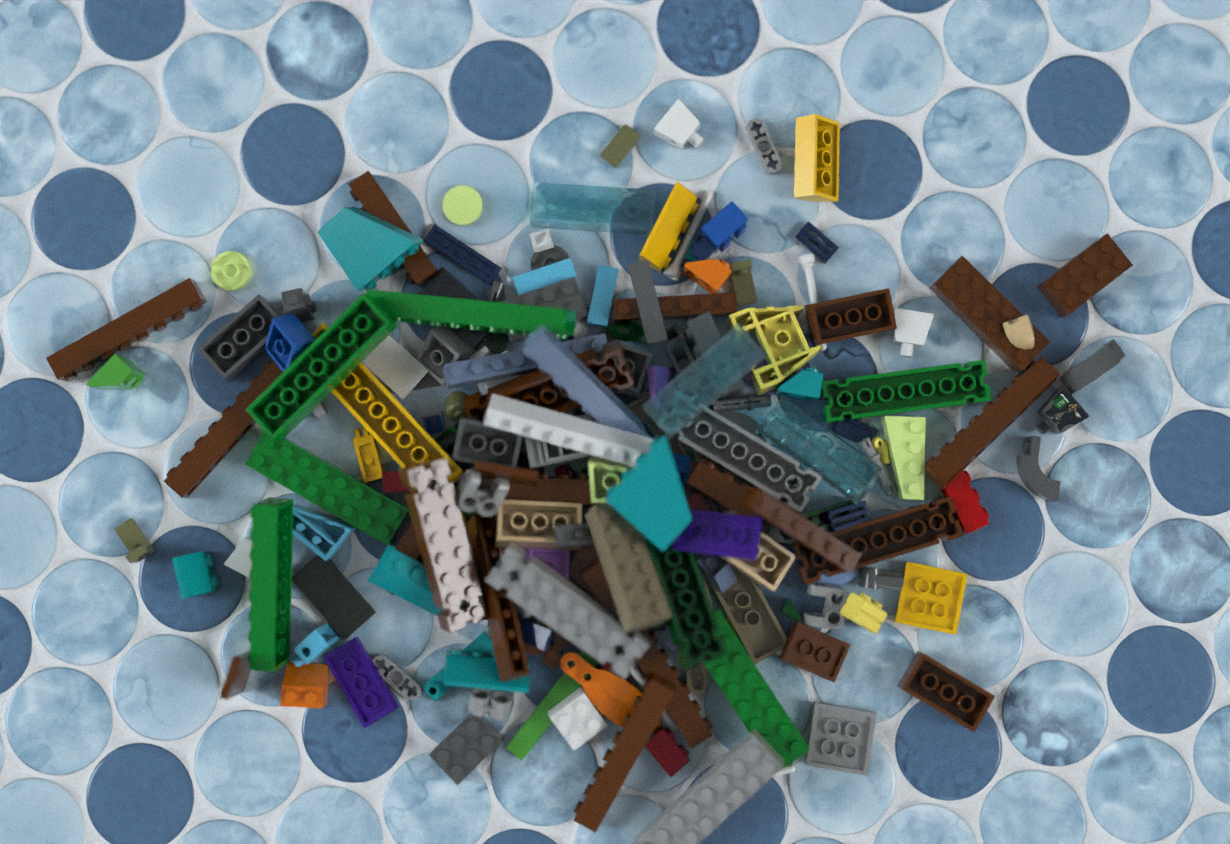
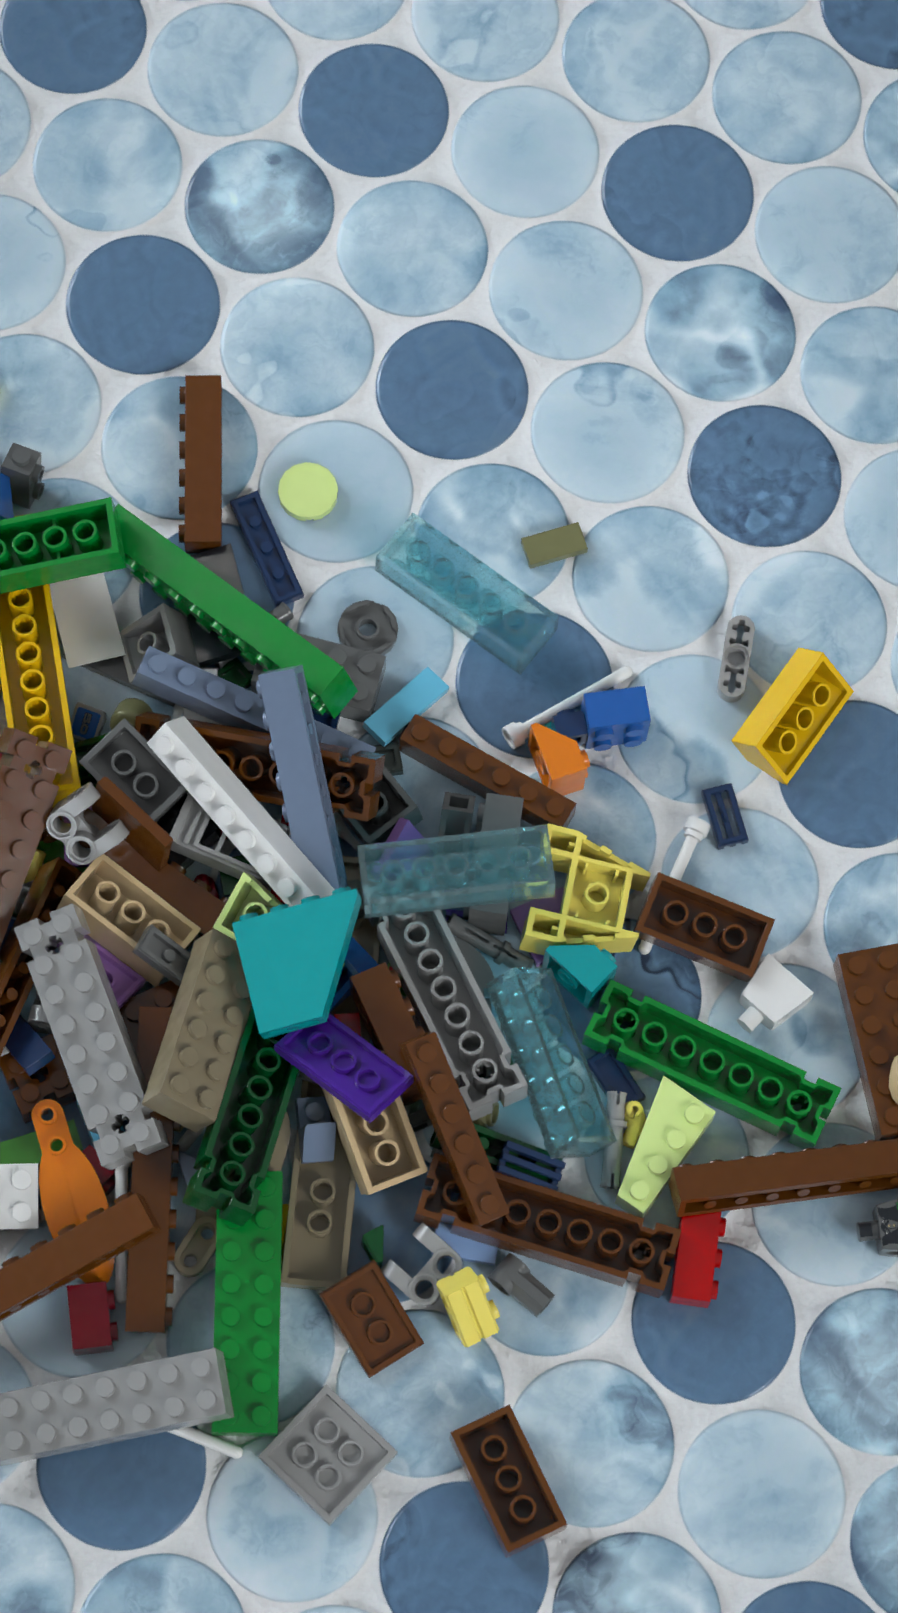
camera: 25 degrees right, 15 degrees down
teal slope [317,207,424,291] -> none
medium azure tile [513,258,577,295] -> none
white tile [530,228,554,253] -> none
dark green plate [607,321,647,343] -> none
dark grey tile [628,260,668,345] -> none
yellow slope [639,182,699,273] -> none
white torso [654,99,704,149] -> none
olive bracket [730,259,757,306] -> none
yellow plate [894,561,968,635] -> none
dark grey arch [1016,436,1061,502] -> none

